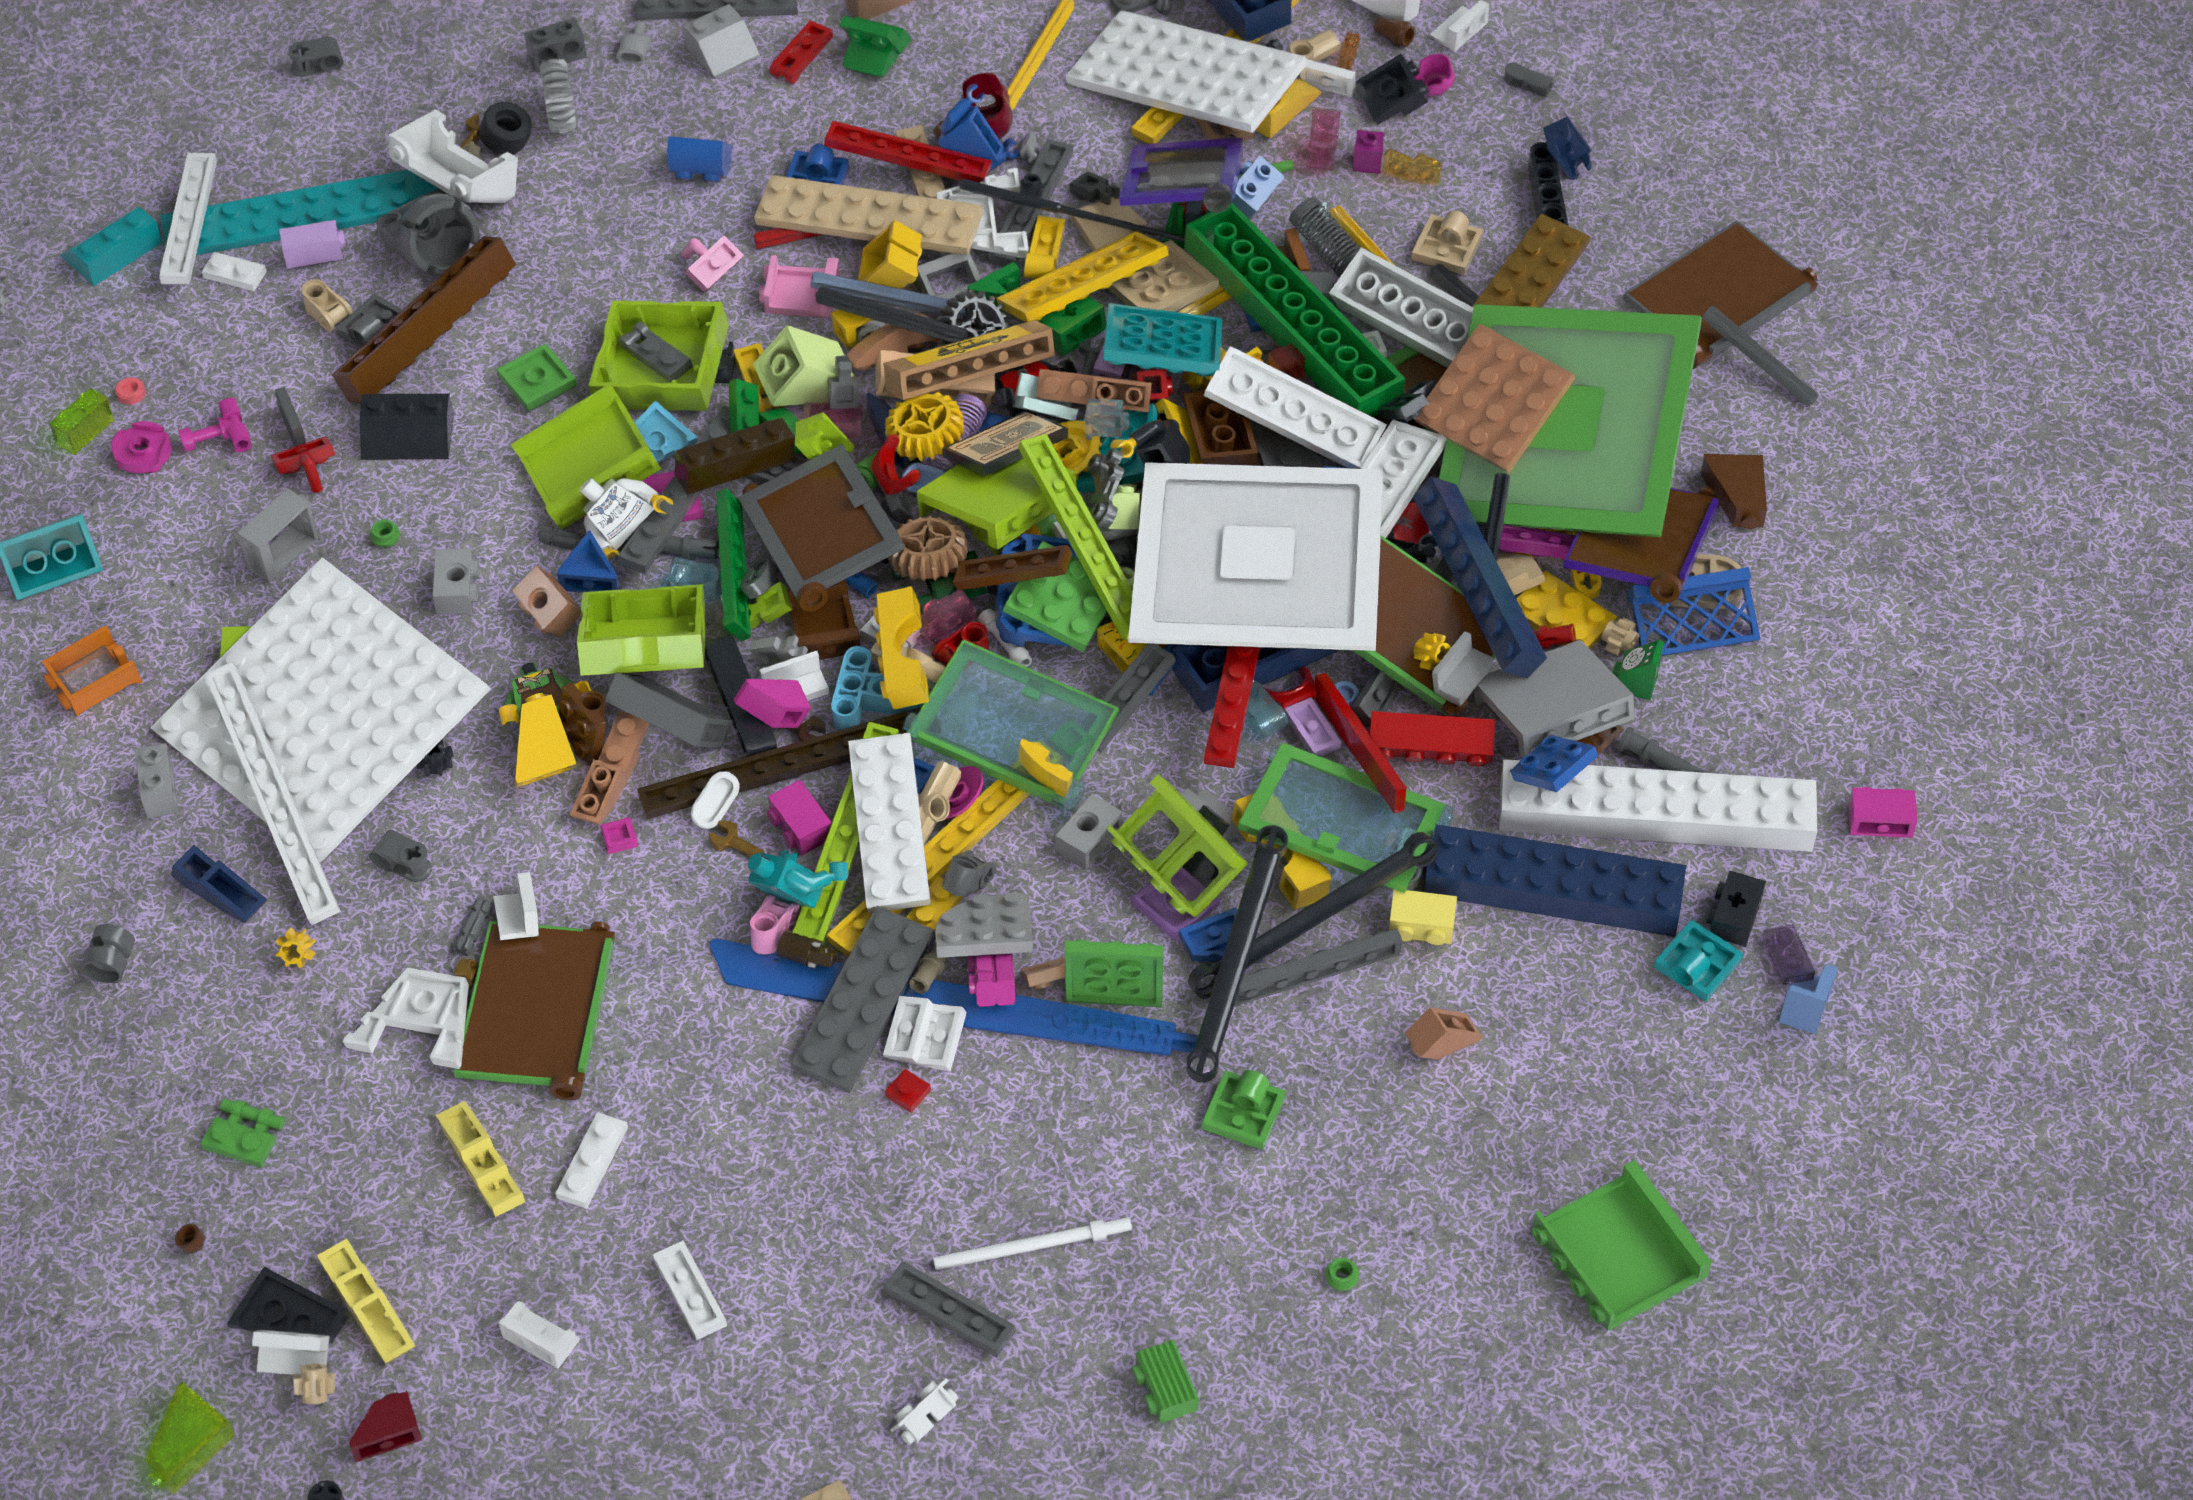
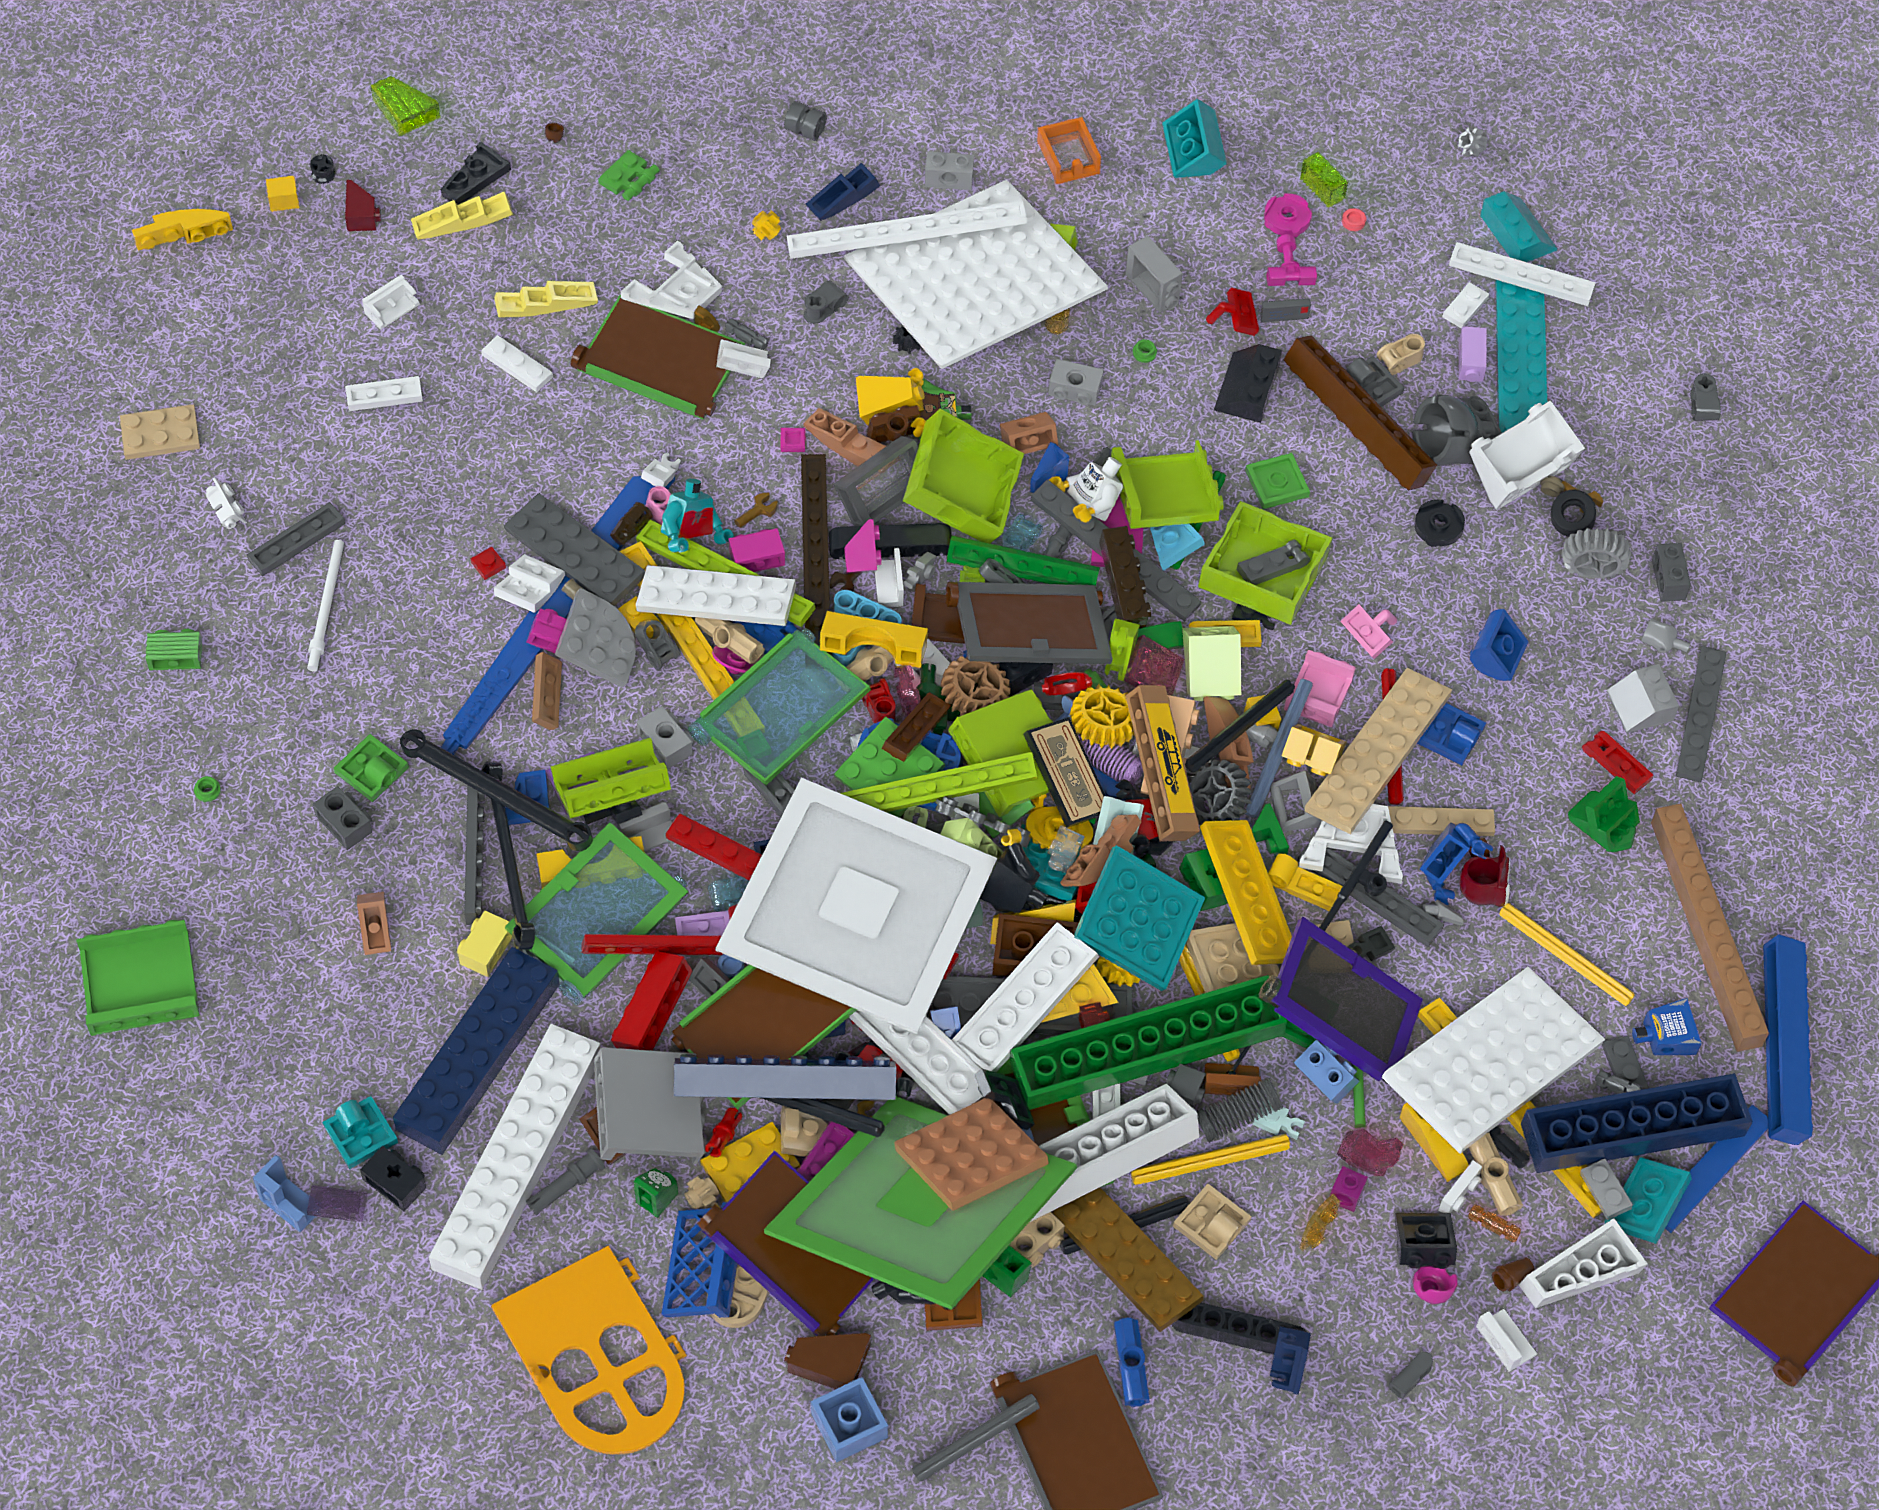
camera: 105 degrees right, 5 degrees up
white panel [252,1330,329,1375] -> none
tan gear [293,1363,335,1404] -> none
white tile [690,772,739,829] -> none
green hinge [729,379,759,433] -> none
red plate [824,121,992,183] -> none
dark grey plate [828,355,859,409] -> none
yellow slope [1018,738,1073,798] -> none
bright green plate [1065,939,1164,1008] -> none
yellow gear [1414,633,1451,670] -> none
light grey panel [1432,631,1493,706] -> none
blue plate [1510,735,1598,792] -> none
dark pink brick [1848,787,1918,838] -> none
none -> dark grey brick [312,786,372,850]
none -> light orange door [491,1245,687,1455]
none -> white plate [641,453,681,487]
none -> medium blue brick [811,1377,888,1463]
none -> blue piece [1114,1317,1150,1407]
none -> black plate [1414,499,1465,547]

